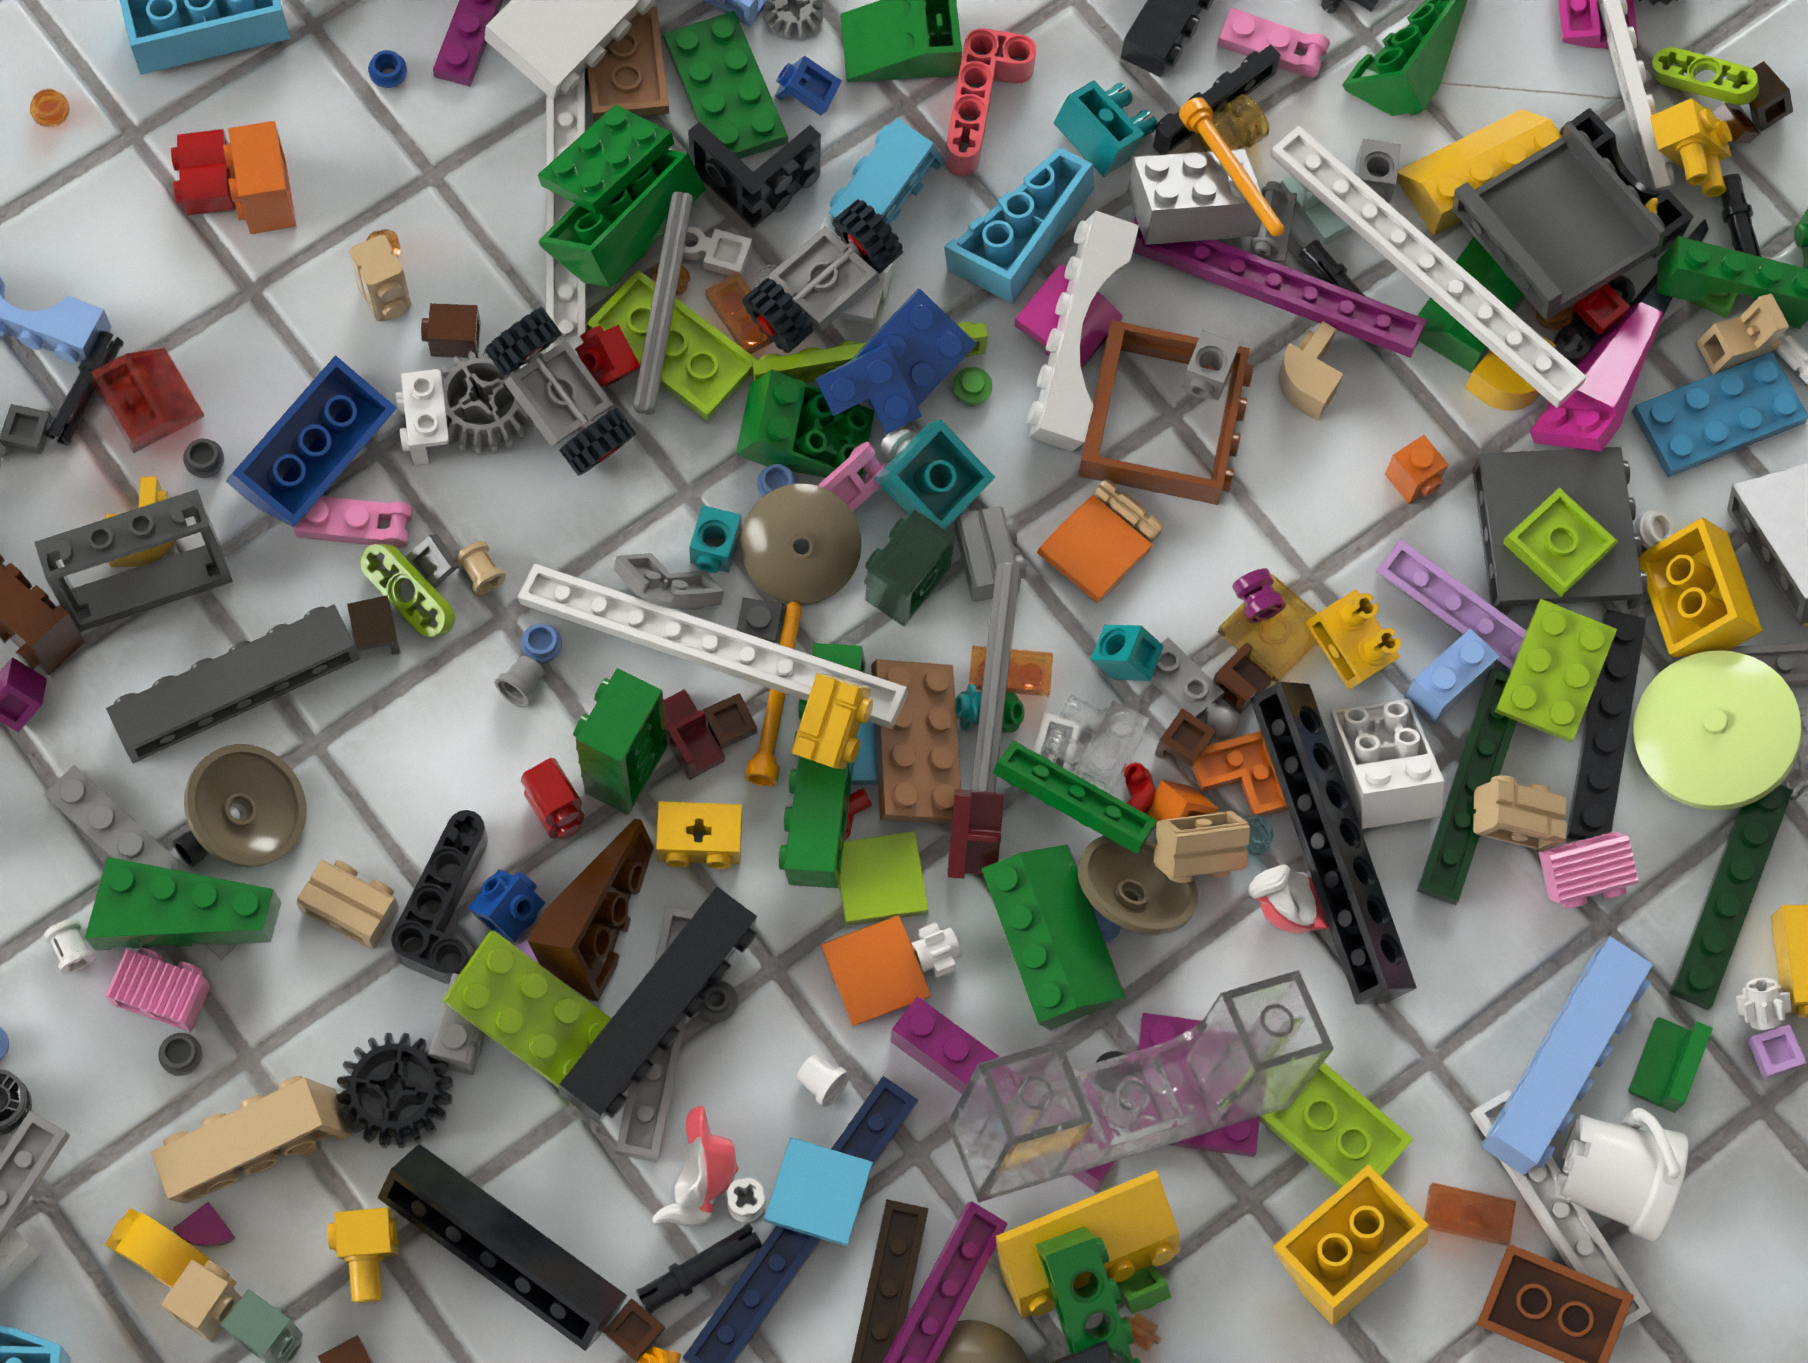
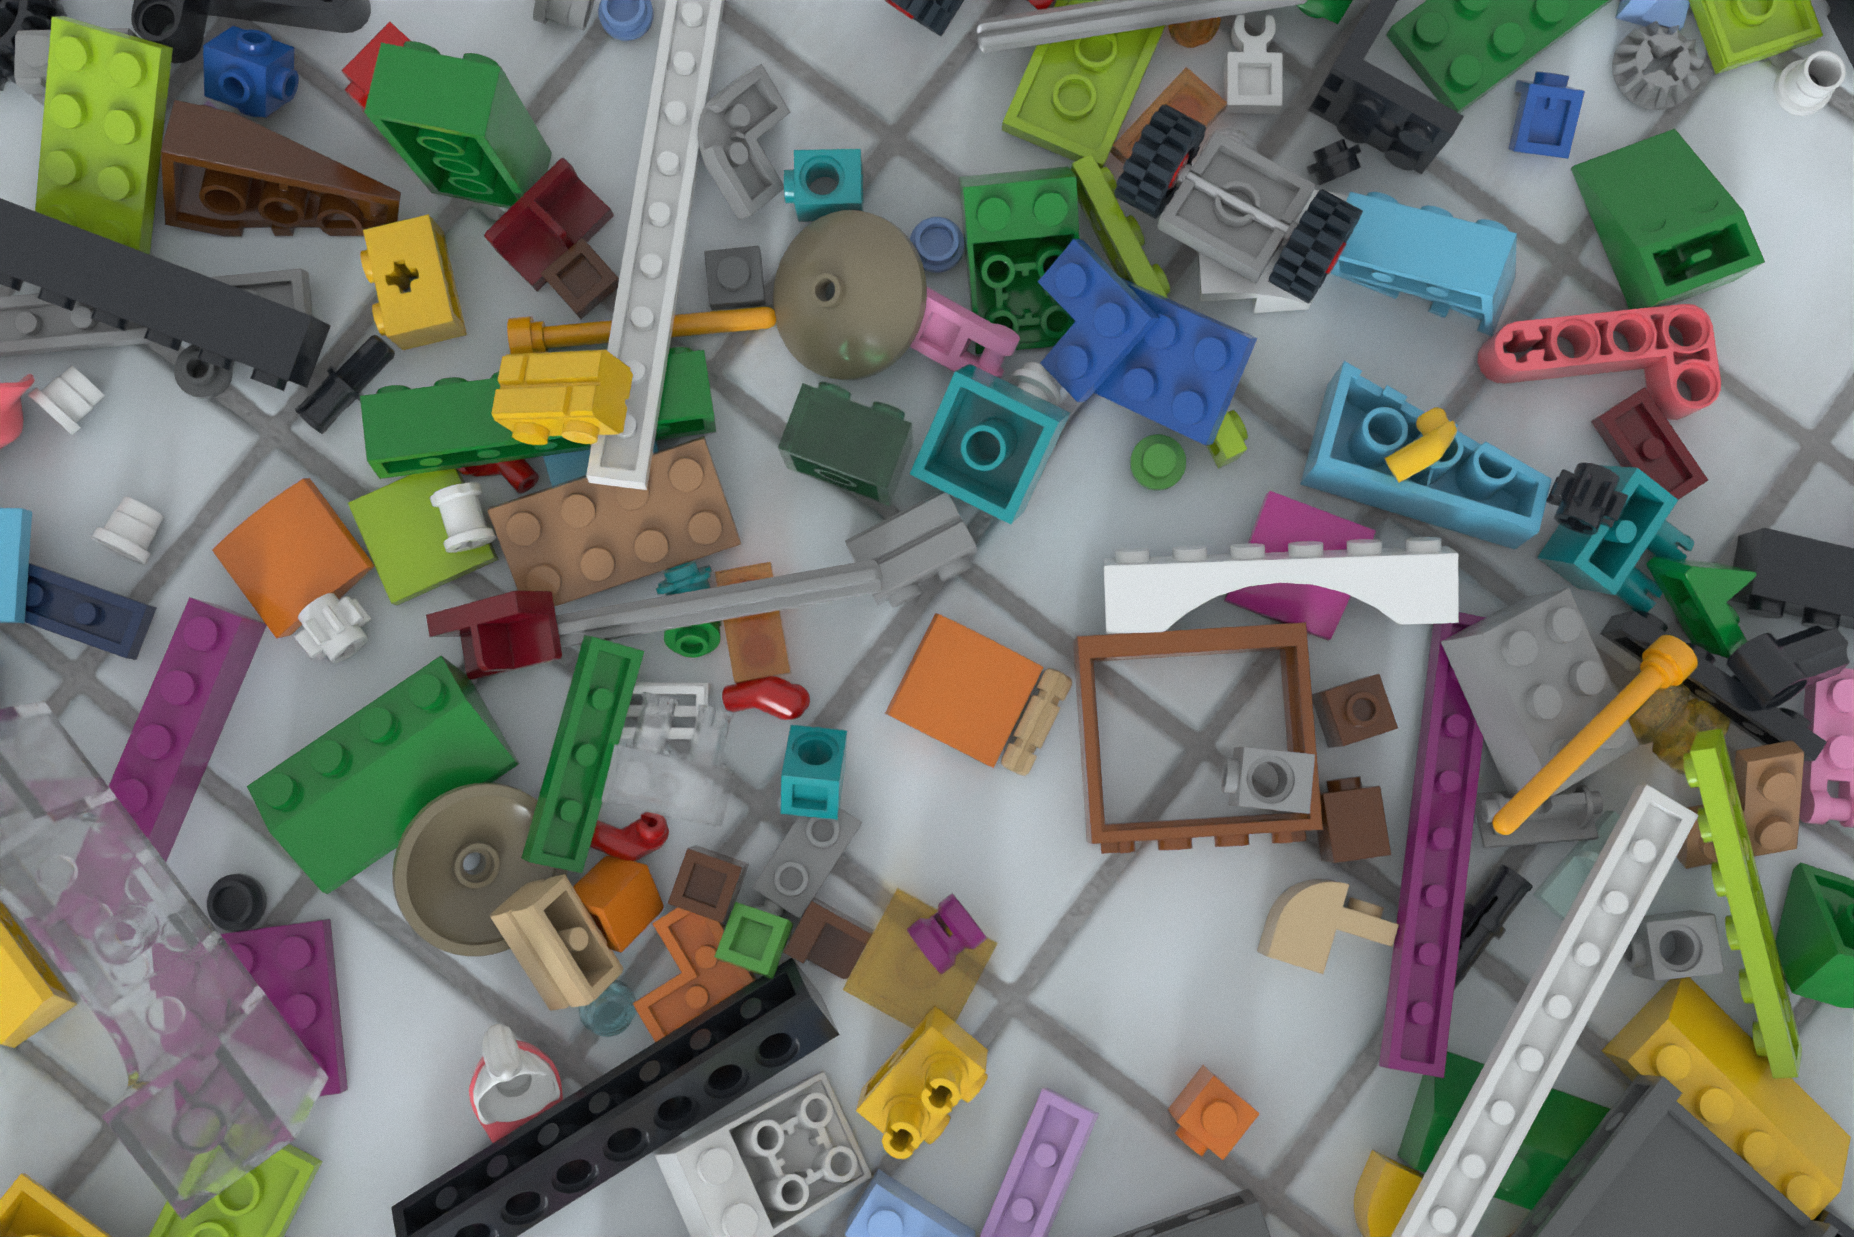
camera: 80 degrees right, 15 degrees up
none -> white piece [28,365,105,435]
none -> black axle [295,335,395,434]
none -> white bush [430,482,496,553]
none -> bright green plate [714,902,793,979]
none -> red arm [722,676,810,720]
none -> black plate [1306,138,1361,185]
none -> reddish brown brick [1312,674,1398,748]
none -> reddish brown brick [1317,776,1391,863]
none -> yellow arm [1384,407,1457,483]
none -> black gear [1546,462,1629,535]
none -> dark red plate [1591,387,1708,500]
none -> green slope [1646,557,1757,658]
none -> medium nougat plate [1676,741,1804,869]
none -> lime plate [1683,729,1802,1078]
none -> black piece [1726,625,1850,710]

